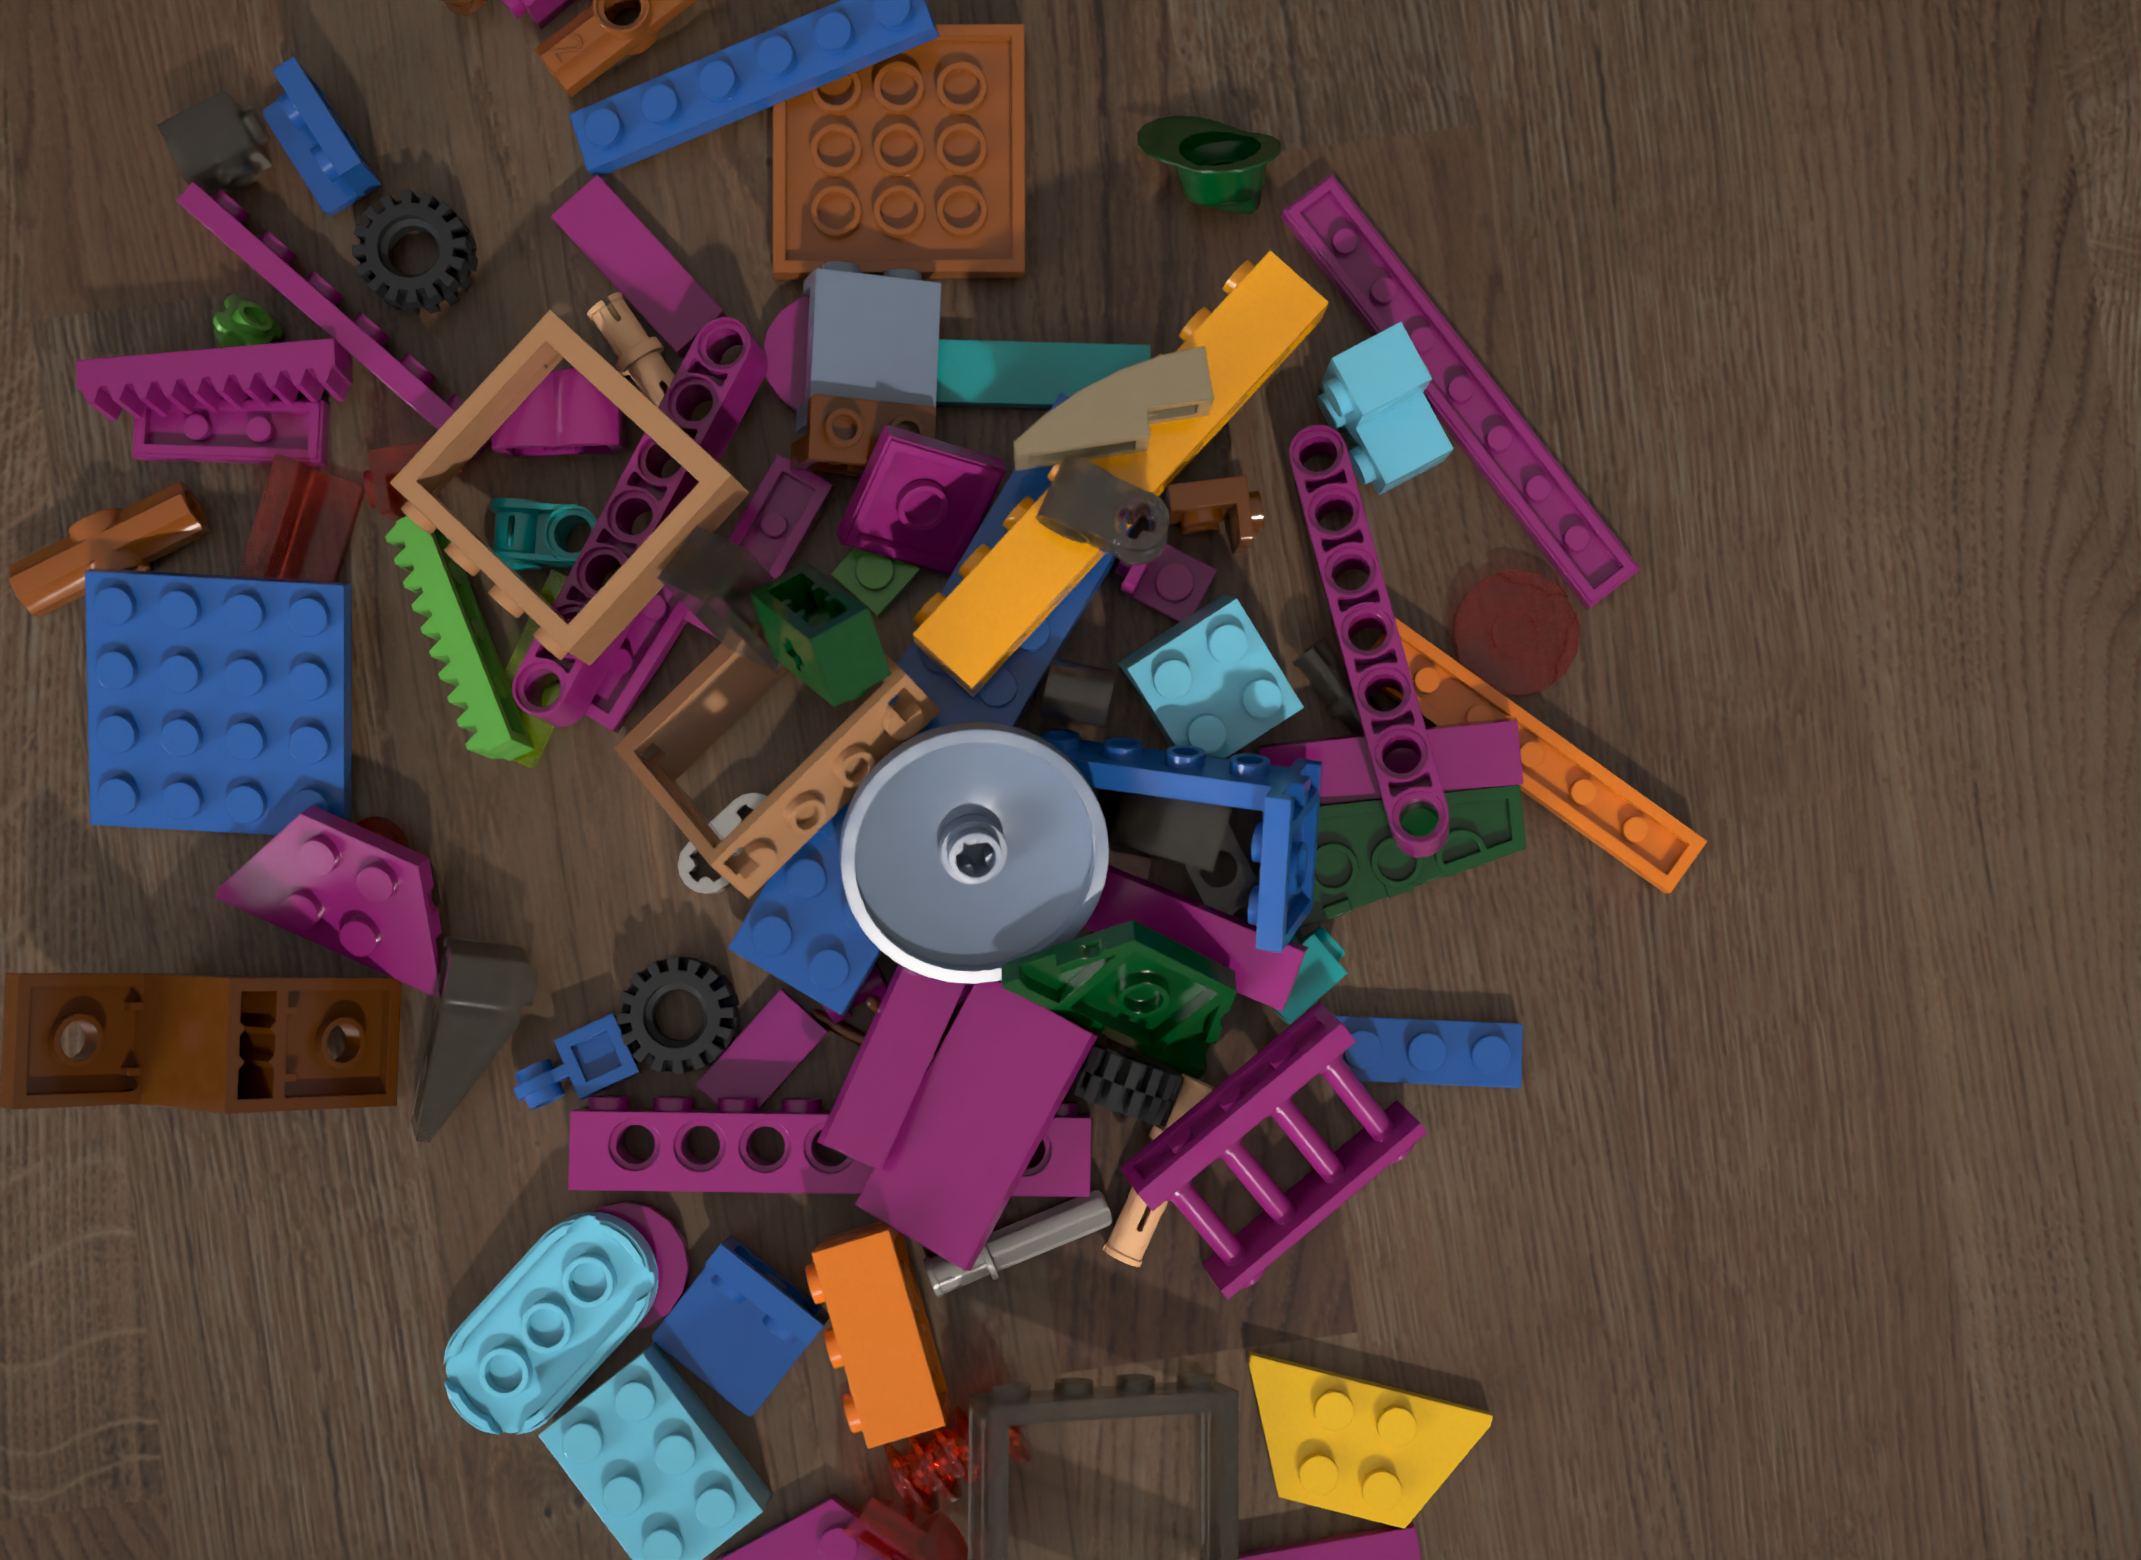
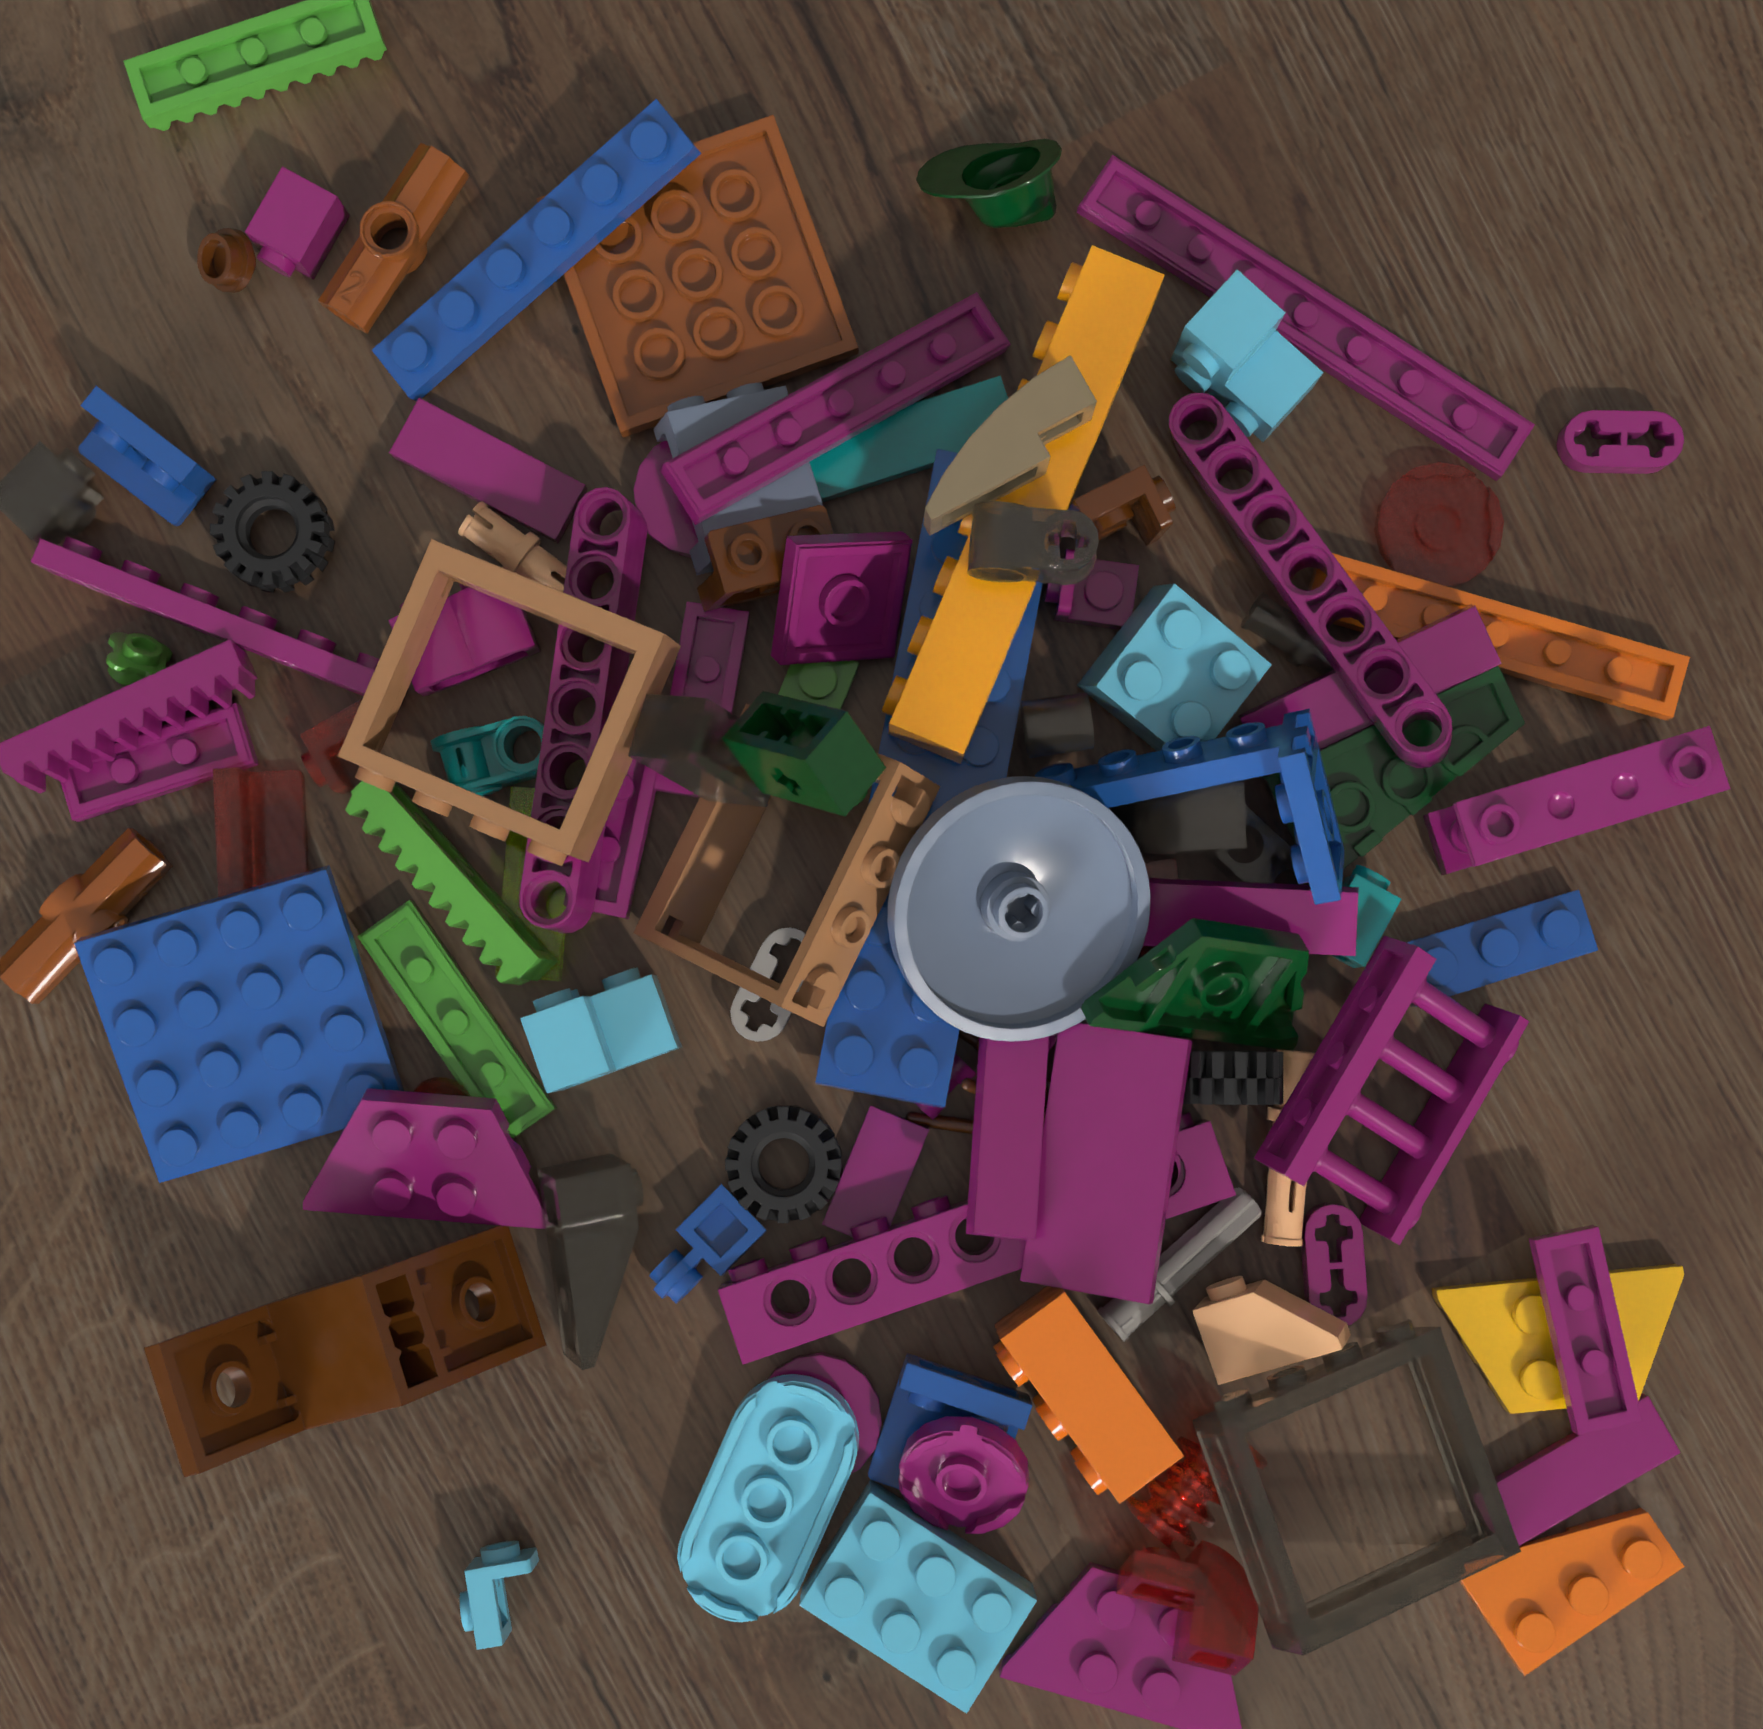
camera: 20 degrees left, 0 degrees up
none -> bright green tile [357,900,557,1139]
none -> medium azure bracket [459,1541,539,1650]
none -> medium azure brick [520,967,682,1093]
none -> magenta tile [661,292,1011,525]
none -> magenta tile [898,1416,1030,1534]
none -> light nougat slope [1192,1276,1351,1385]
none -> magenta beam [1301,1202,1368,1325]
none -> magenta fence [1423,726,1730,875]
none -> magenta plate [1528,1225,1643,1435]
none -> magenta beam [1556,410,1684,474]

